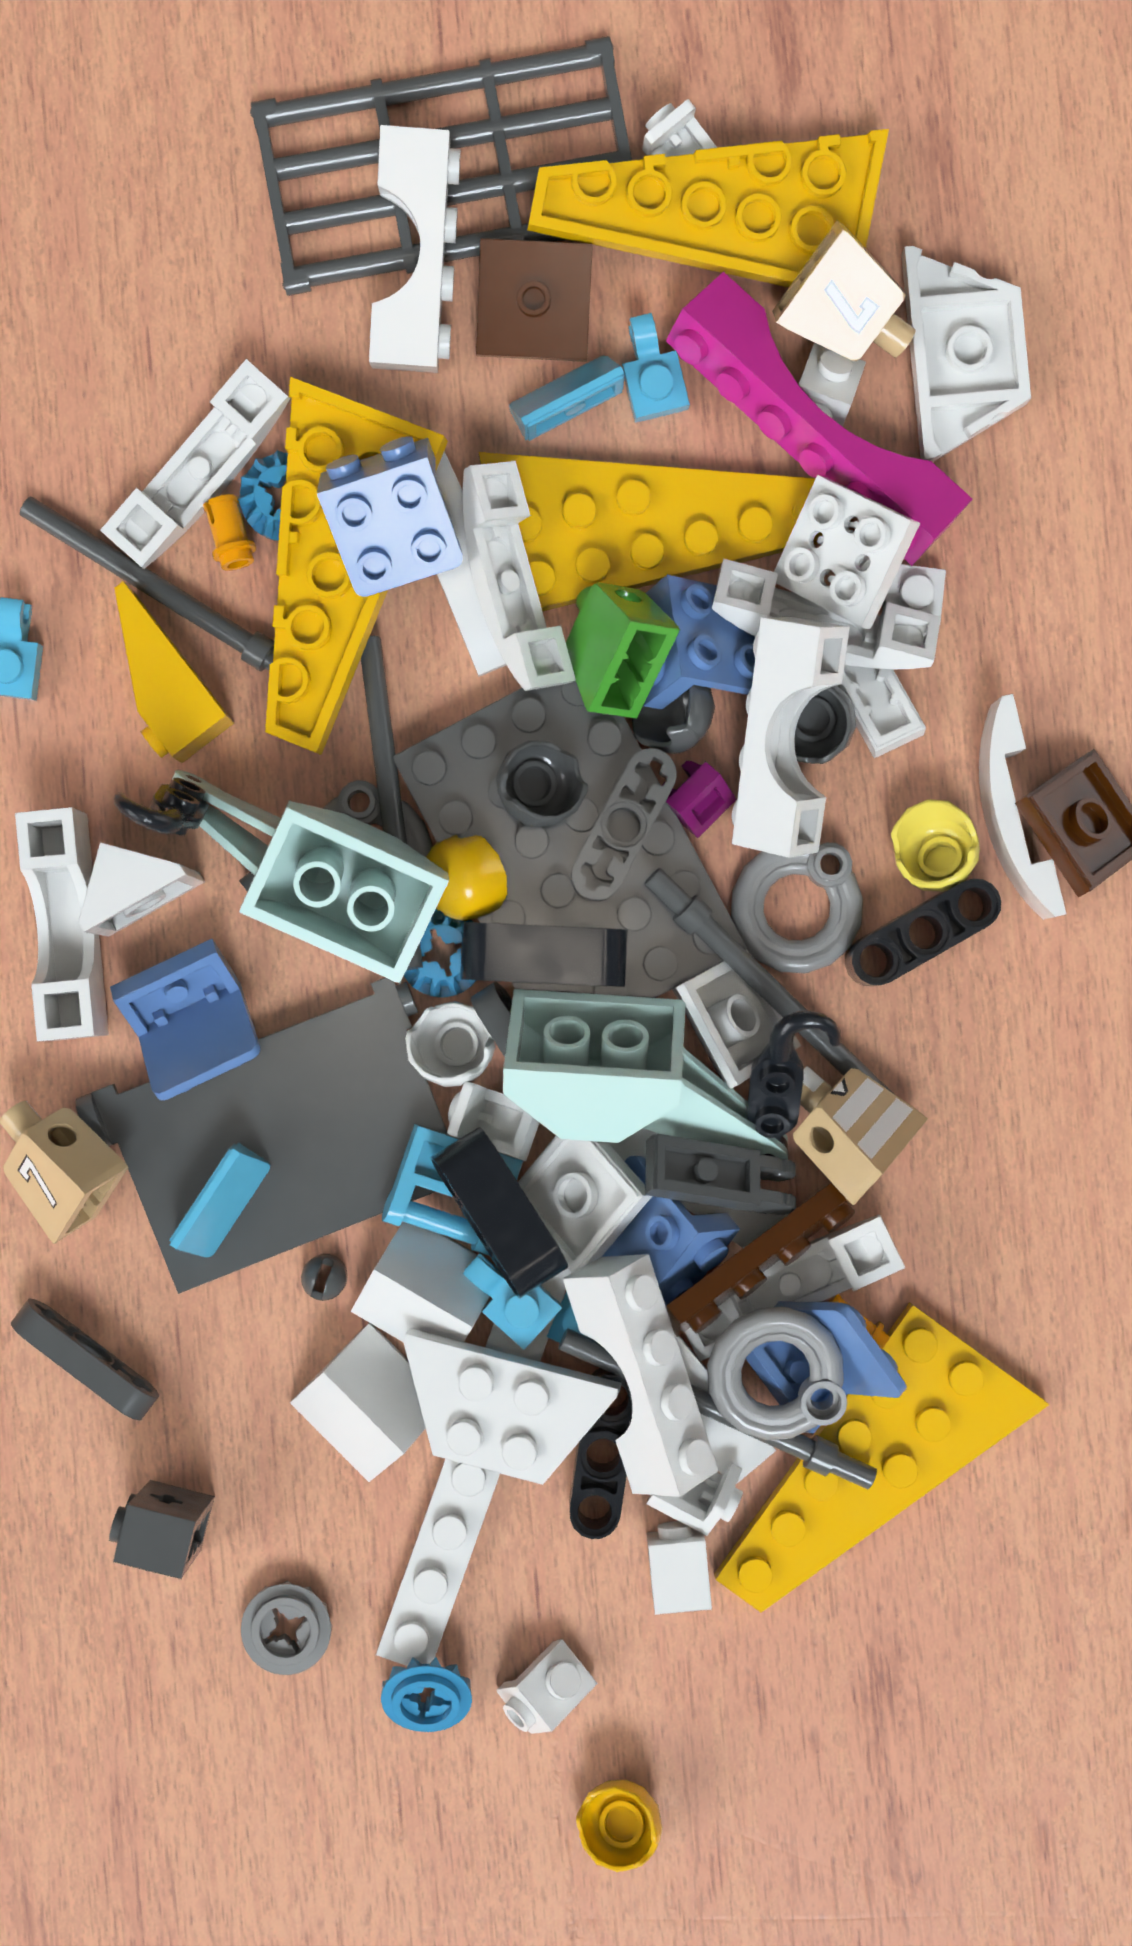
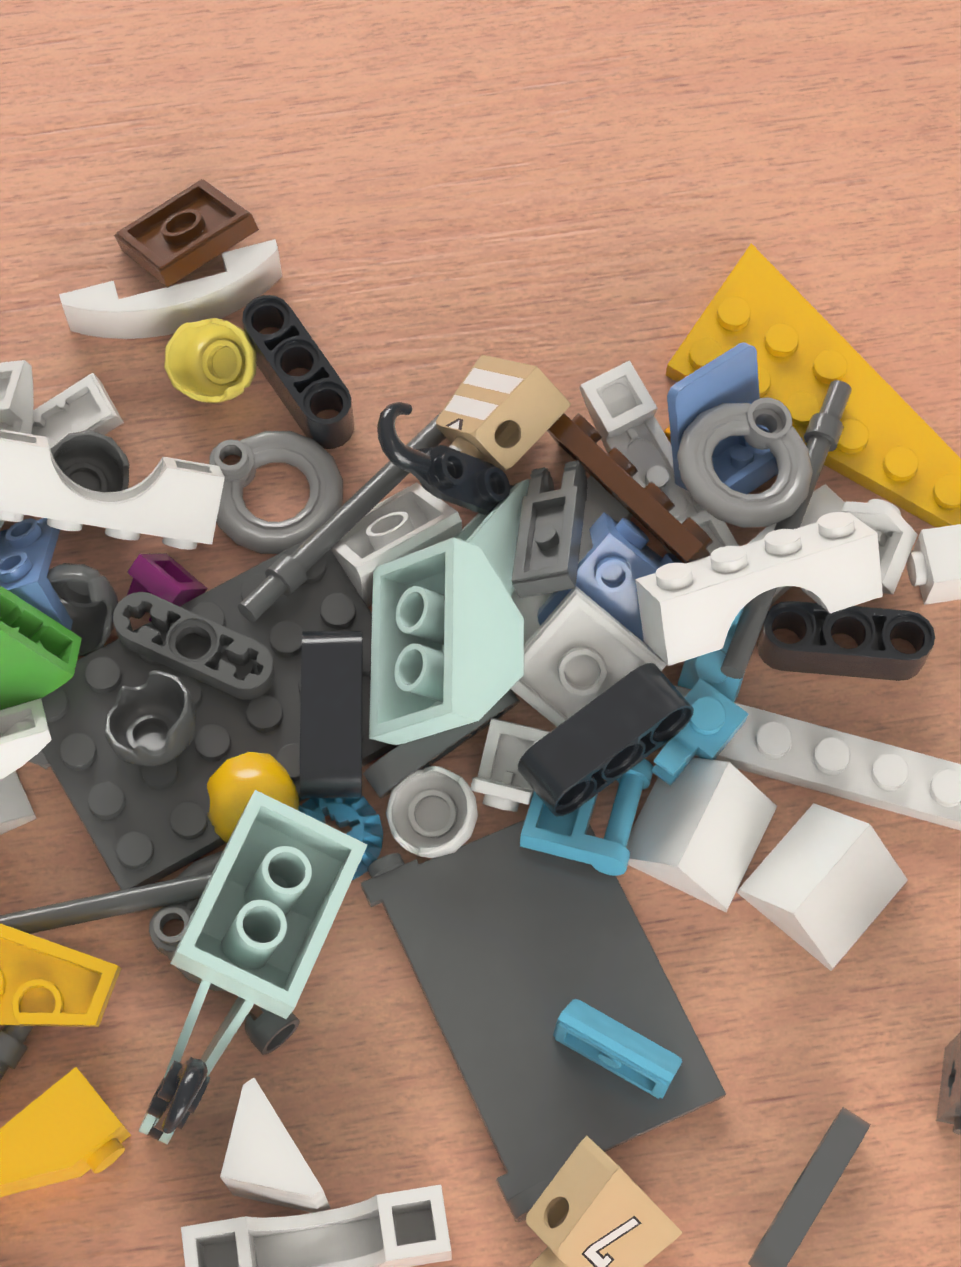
camera: 95 degrees left, 20 degrees down
medium blue bracket [110,938,260,1100] -> none
dark grey hinge [301,1254,348,1301] -> none
white wing [403,1328,622,1485] -> none

